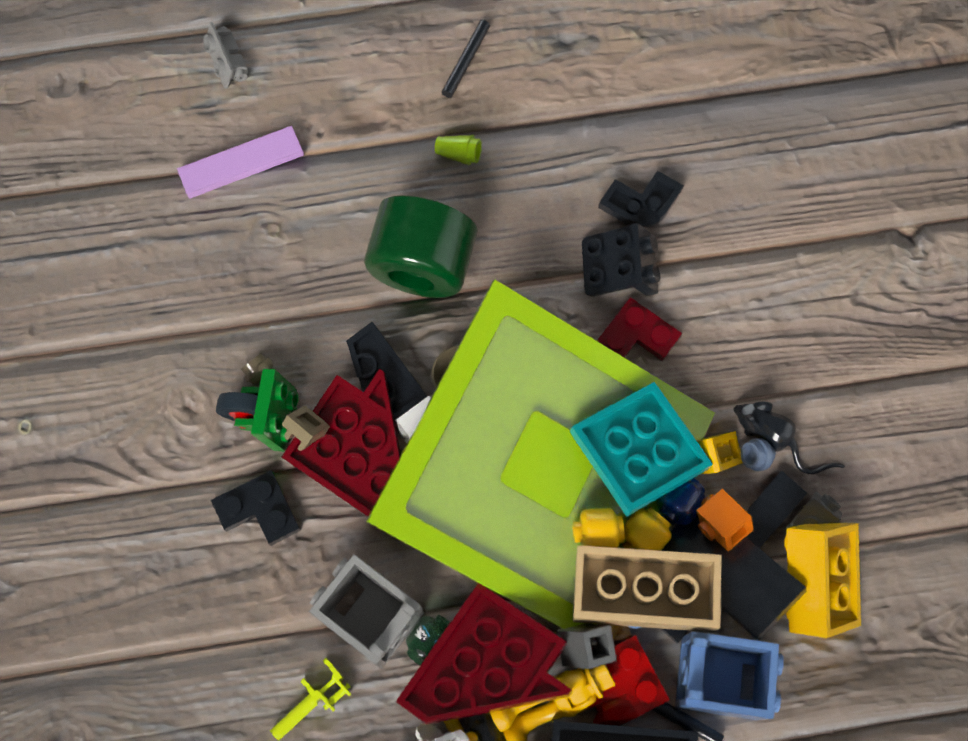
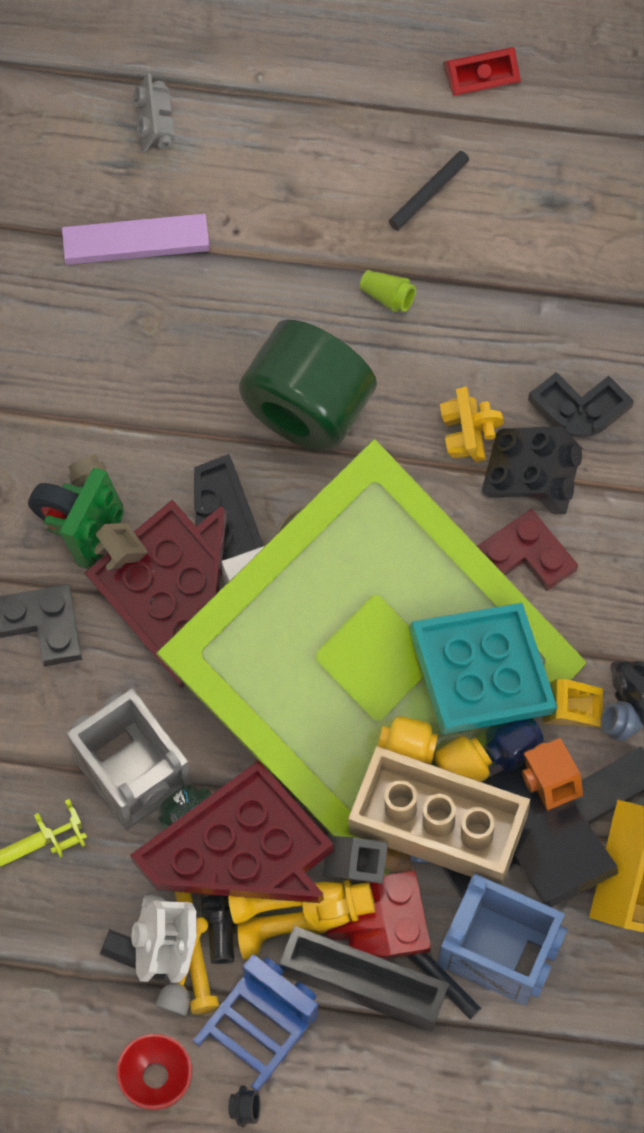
camera: 15 degrees right, 5 degrees down
none -> yellow hips [440,386,504,463]

